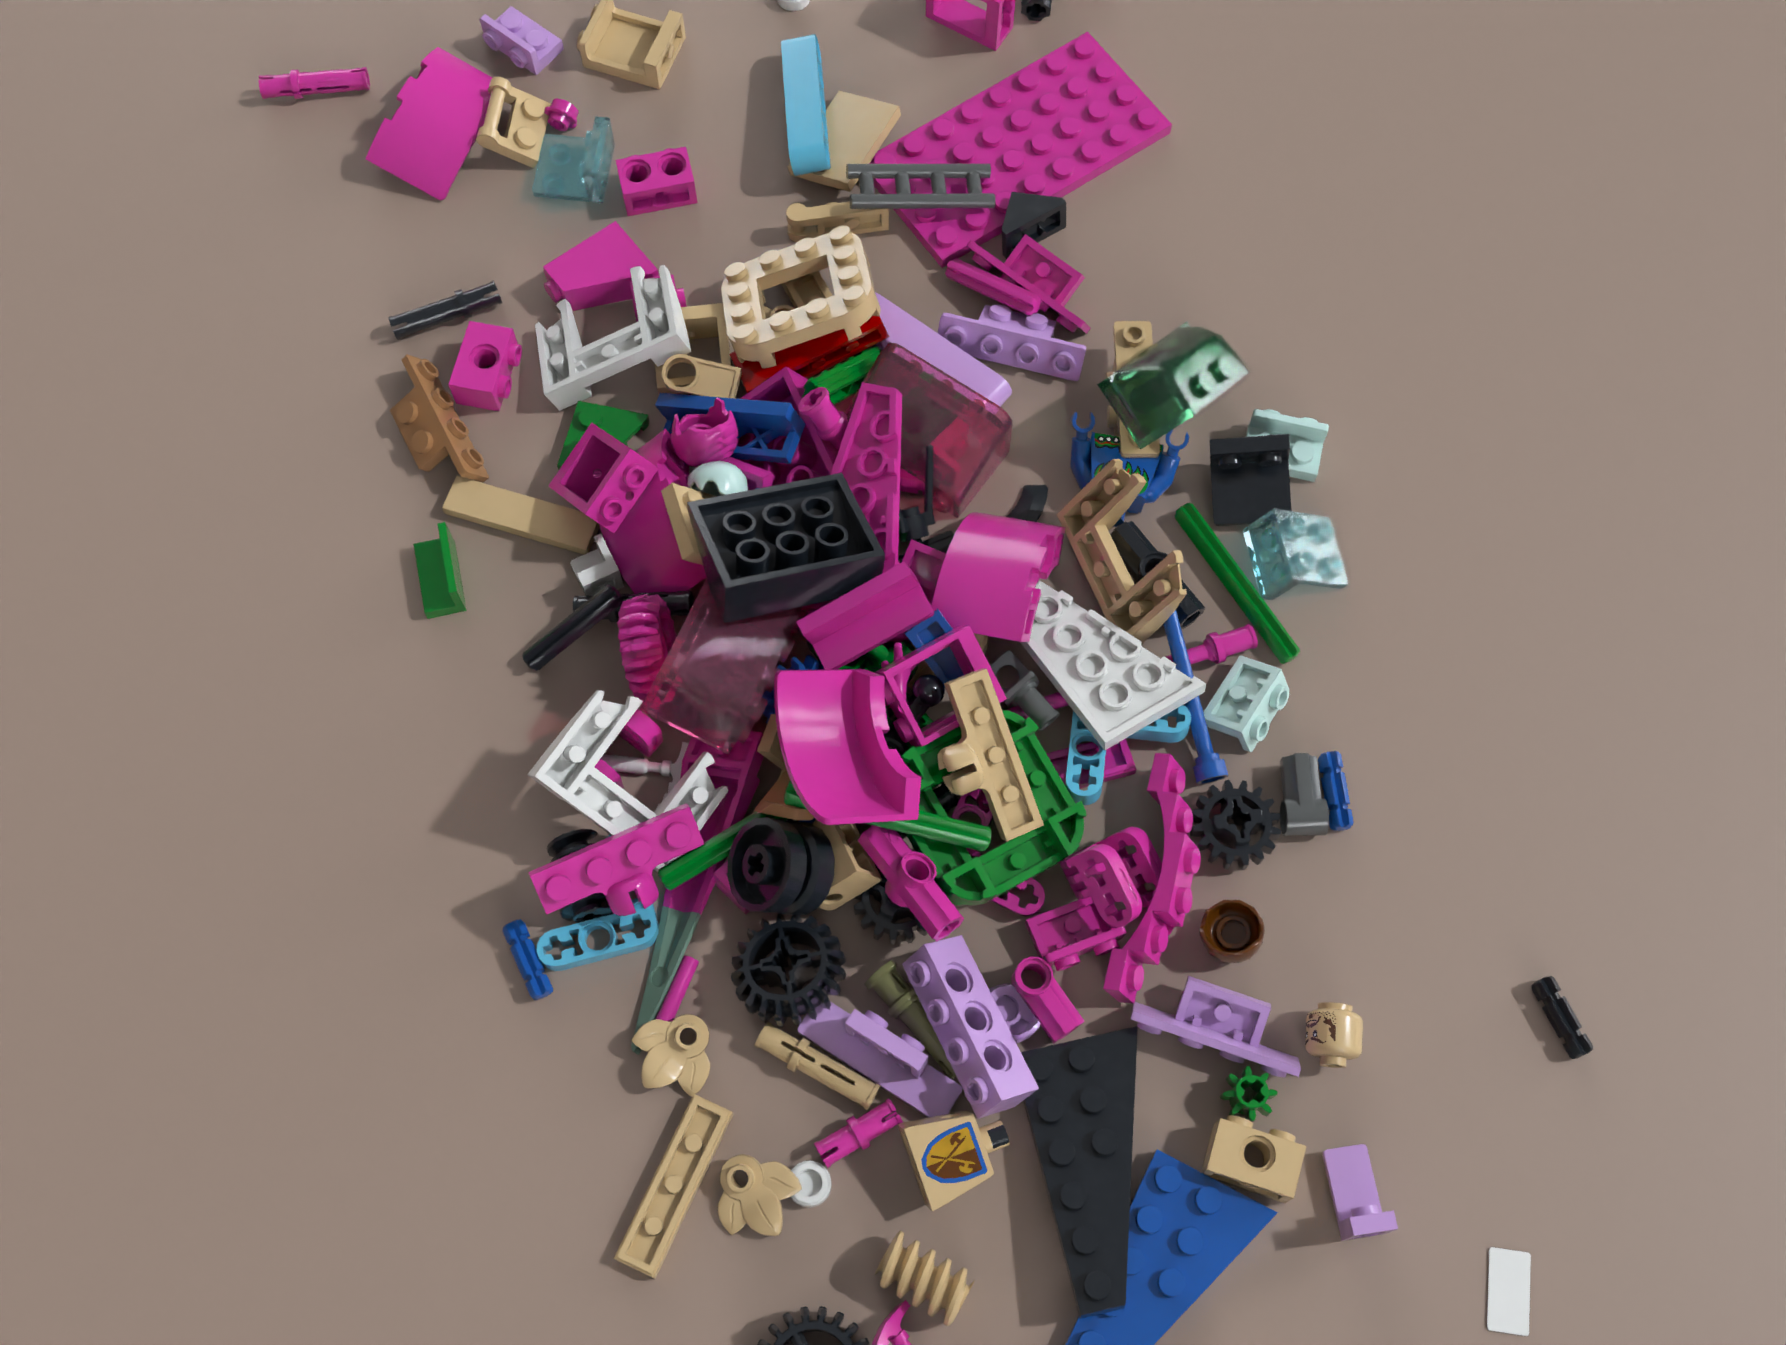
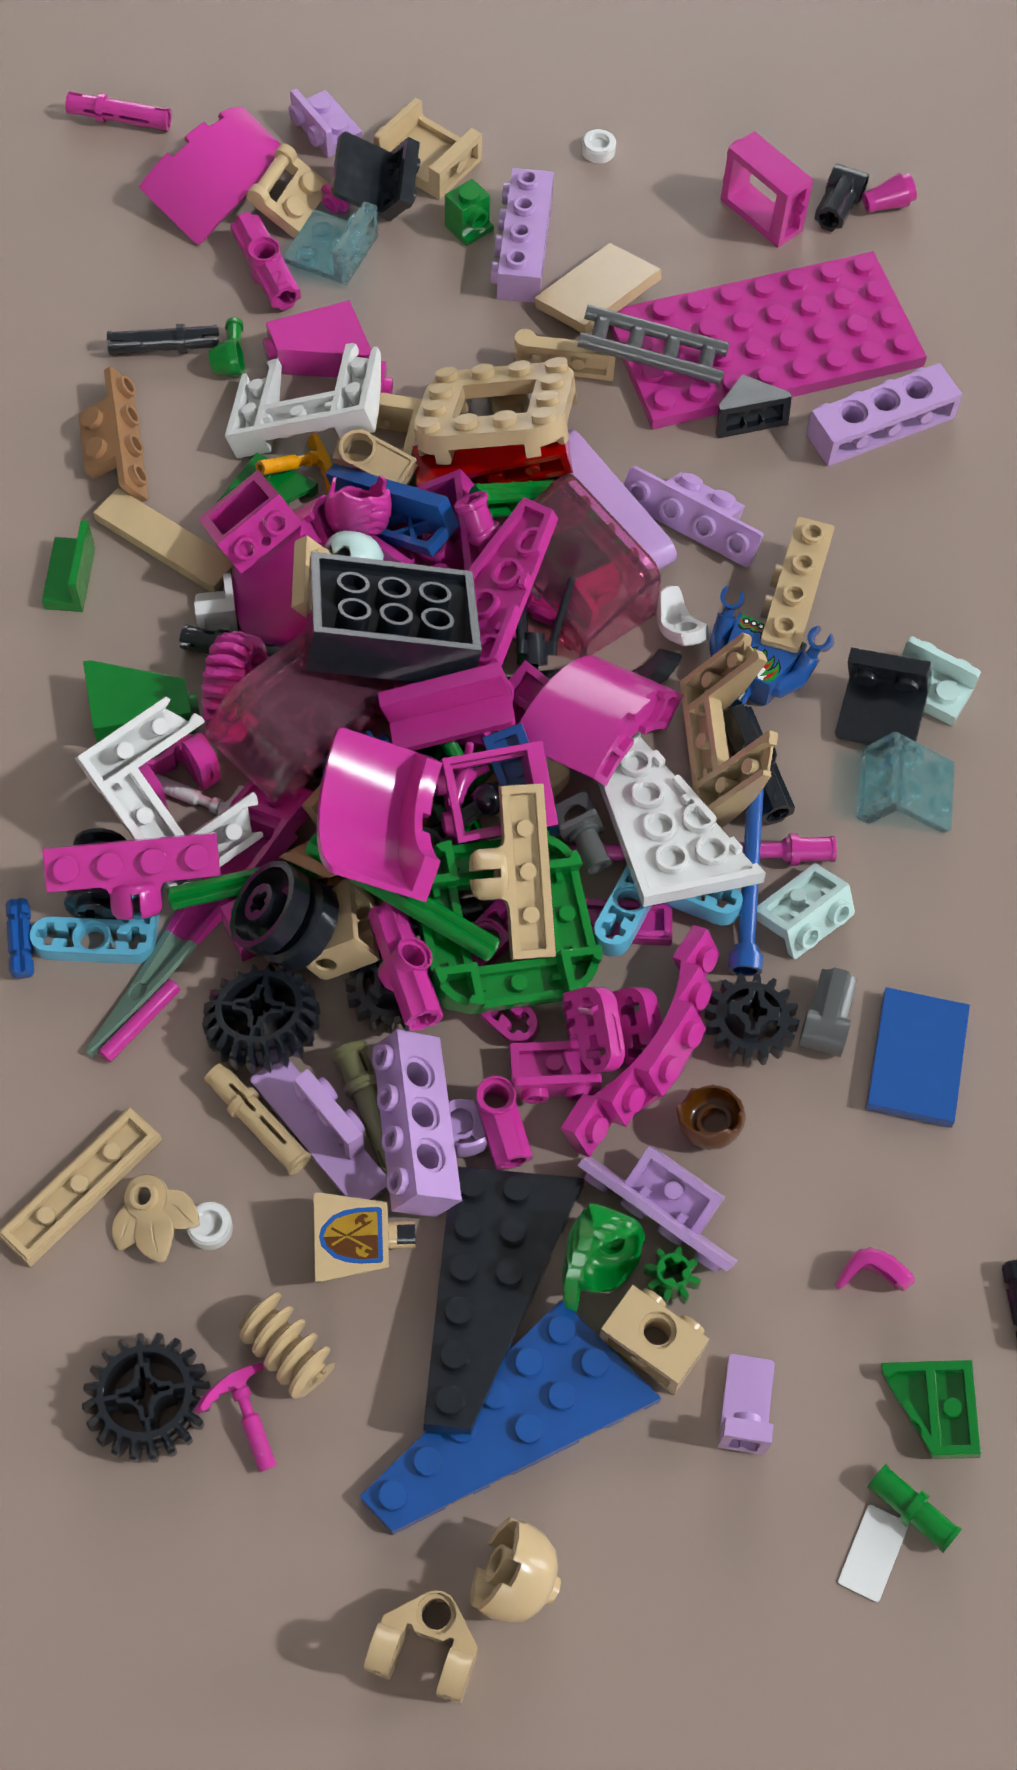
camera: 15 degrees right, 5 degrees down
dark pink brick [448,321,522,411] -> none
black axle [522,585,623,671] -> none
dark pink brick [615,147,698,216] -> none
tan plate [632,1014,710,1096] -> none
medium azure beam [781,34,831,176] -> none
dark pink pin [813,1098,903,1168] -> none
dark pink axle [945,258,1041,316] -> none
dark pink bracket [967,234,1091,334] -> none
clear green windscreen [1097,321,1250,450] -> none
green axle [1174,503,1300,664] -> none
tan head [1305,1002,1363,1068] -> none
blue axle [1318,751,1354,831] -> none
none -> green slope [83,660,200,743]
none -> green bar [209,317,245,376]
none -> dark pink piece [230,211,301,311]
none -> light orange piece [256,432,332,494]
none -> black bracket [331,131,421,222]
none -> green brick [445,179,494,246]
none -> lavender brick [491,168,554,303]
none -> green hair [562,1204,645,1312]
none -> white hair [657,586,710,647]
none -> lavender brick [806,363,963,466]
none -> dark pink hair [835,1247,915,1291]
none -> blue tile [865,987,970,1128]
none -> green pin [867,1464,962,1553]
none -> green wing [881,1360,981,1459]

